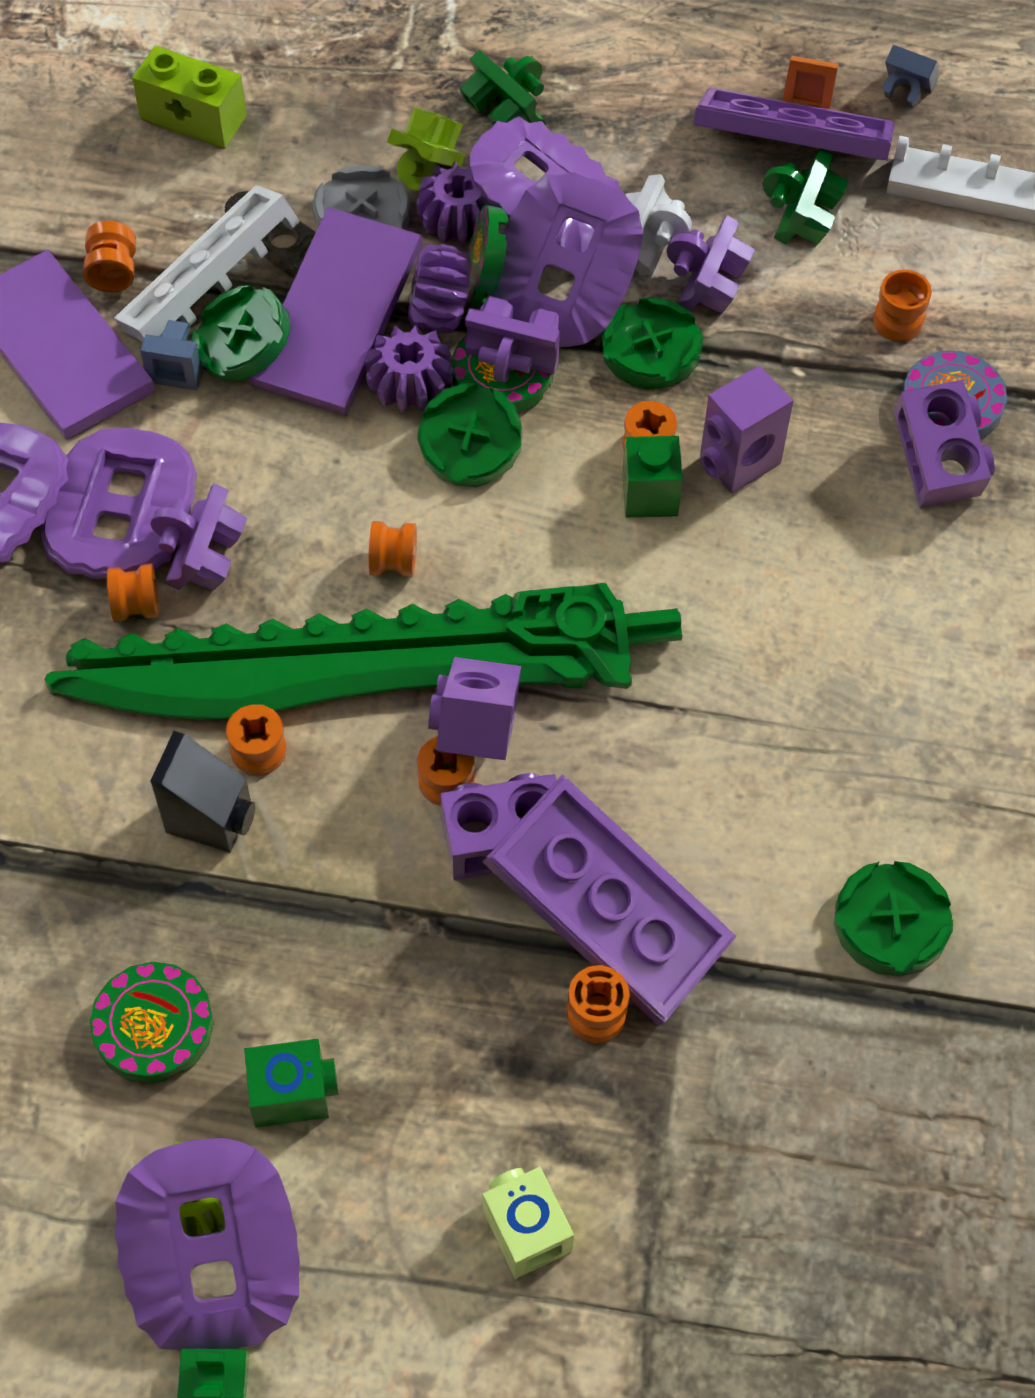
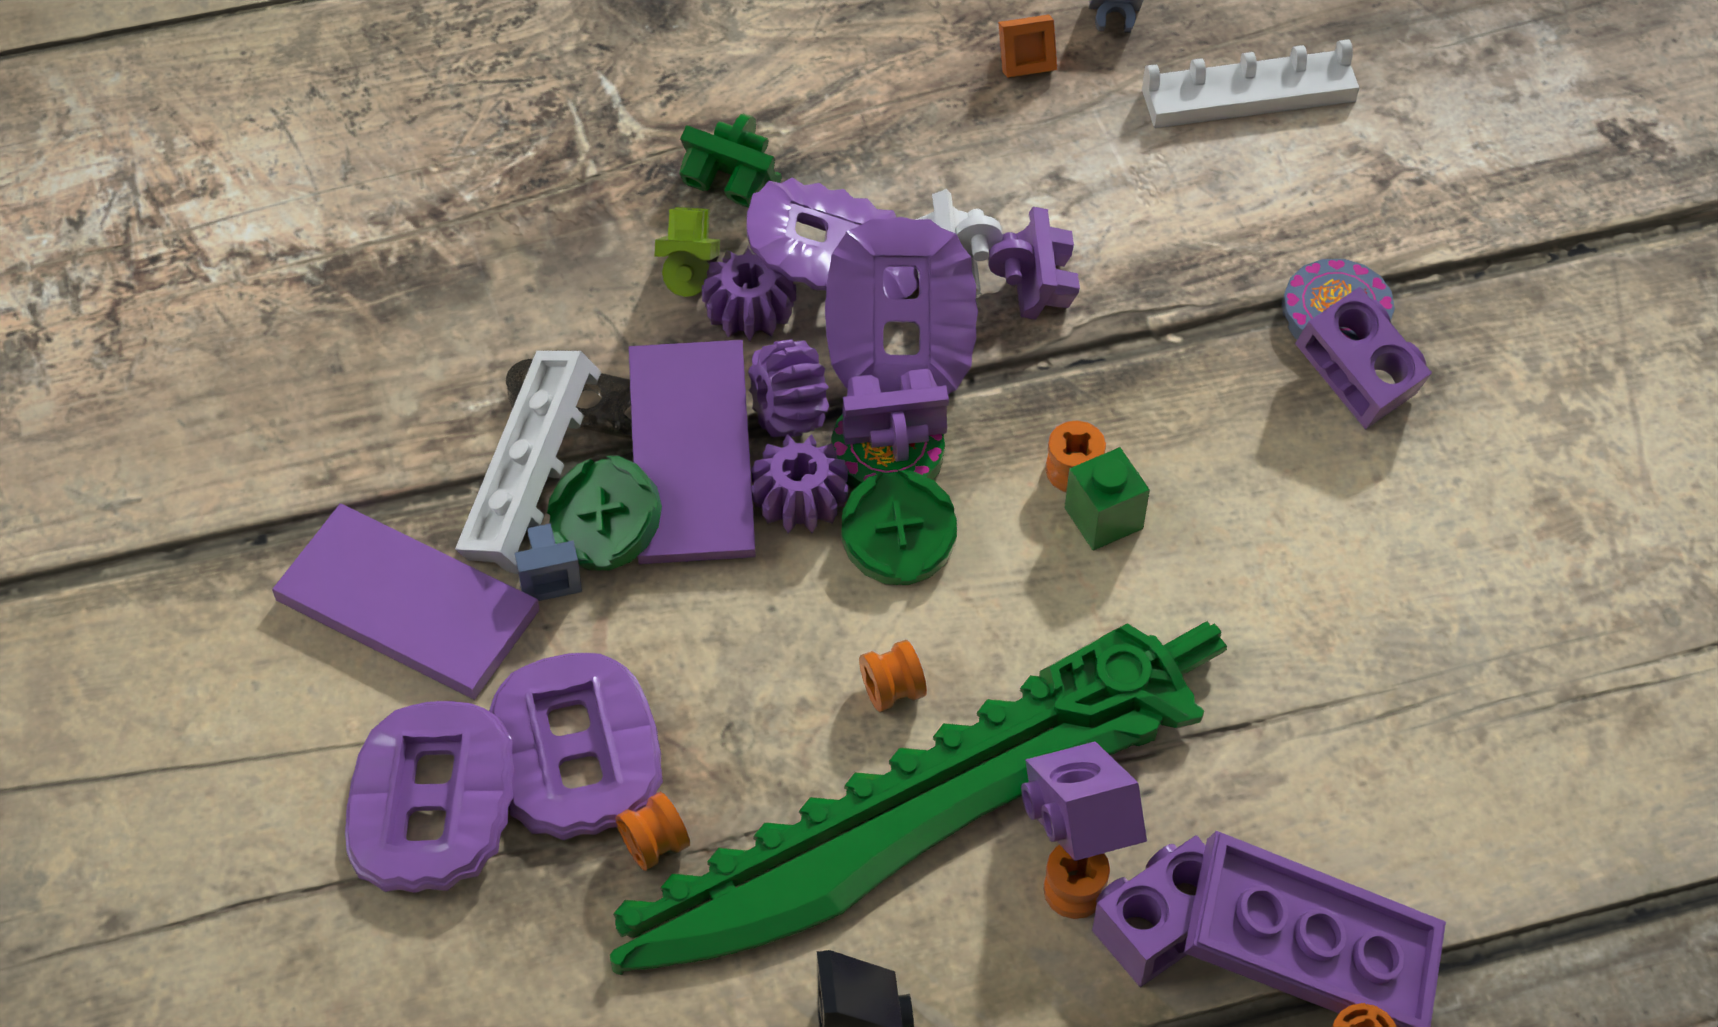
camera: 25 degrees left, 5 degrees down
orange wheel [83,221,136,292] -> none
lime brick [132,45,247,149] -> none
medium lavender hips [150,483,247,590] -> none
orange wheel [226,704,287,776] -> none
light grey tile [313,165,411,230] -> none
green tile [465,205,508,308] -> none
green tile [601,297,703,389] -> none
medium lavender tile [693,87,895,161] -> none
medium lavender brick [700,365,793,493] -> none
green hips [762,148,849,245] -> none
green tile [834,861,953,976] -> none
orange wheel [873,270,932,341] -> none

